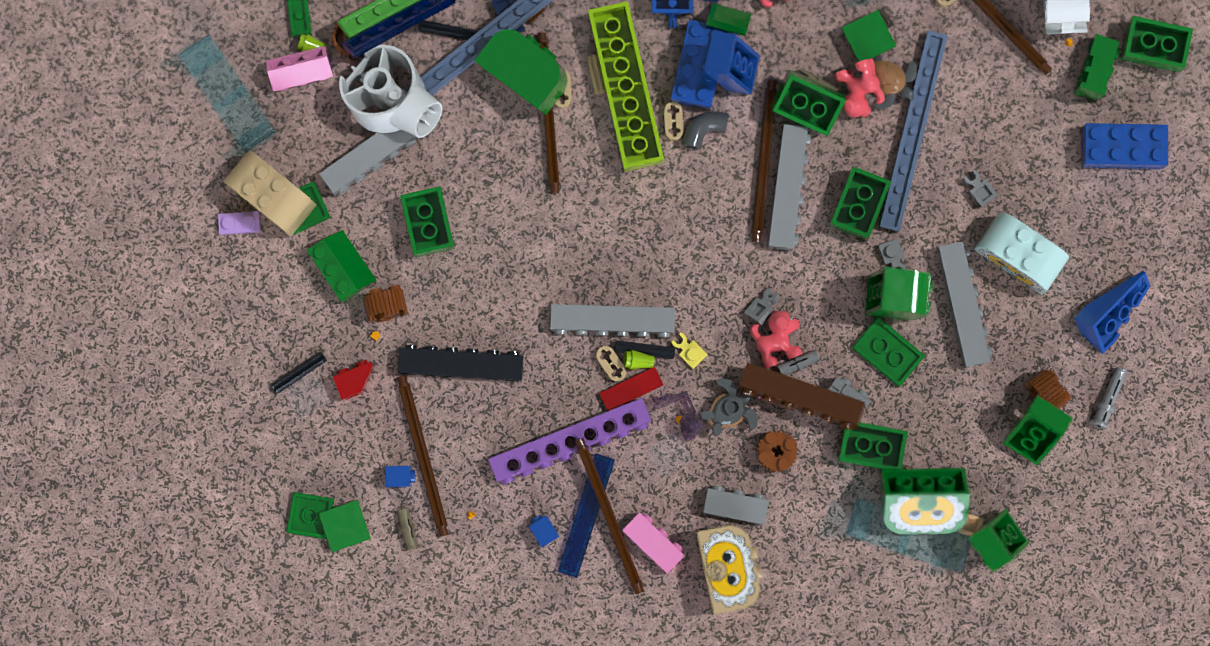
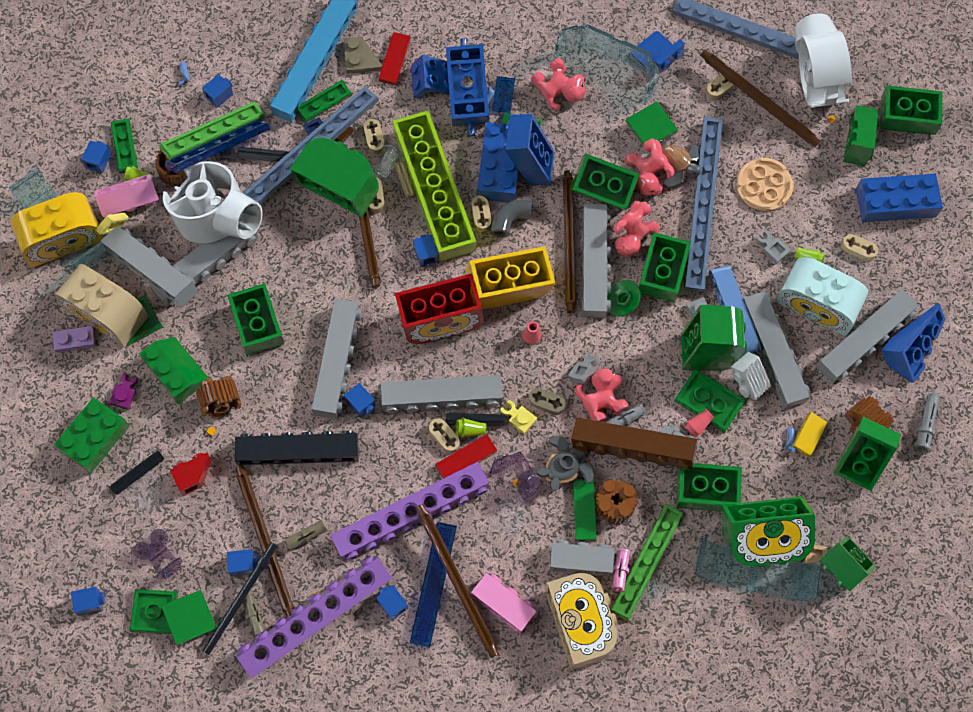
camera: 10 degrees left, 15 degrees down
none -> yellow brick [10,192,104,268]
none -> green brick [54,397,129,474]
none -> blue brick [71,587,106,616]
none -> blue brick [81,141,111,173]
none -> light yellow plate [96,213,128,235]
none -> light grey brick [100,226,198,308]
none -> magenta plate [109,373,138,410]
none -> clear purple piece [133,529,183,580]
none -> black bar [202,542,278,655]
none -> medium lavender brick [235,556,392,679]
none -> dark tan pin [284,519,327,551]
none -> light grey brick [312,299,362,419]
none -> blue brick [344,383,376,418]
none -> tan beam [364,119,385,154]
none -> clear hose [371,145,404,183]
none -> red brick [395,273,484,344]
none -> blue brick [413,235,439,268]
none -> yellow brick [465,246,555,309]
none -> coral cone [522,321,542,344]
none -> dark tan beam [529,388,566,415]
none -> green tile [573,479,596,541]
none -> green dish [607,280,641,317]
none -> bright green tile [610,504,684,621]
none -> bright pink pin [611,549,630,592]
none -> coral animal [614,201,660,257]
none -> coral cone [684,409,714,438]
none -> medium blue beam [709,265,761,356]
none -> white brick [731,352,771,400]
none -> light nougat tile [736,158,794,211]
none -> medium blue piece [785,427,796,452]
none -> yellow tile [792,412,827,457]
none -> lime cone [794,247,825,263]
none -> light grey brick [816,289,919,384]
none -> tan beam [841,234,878,261]

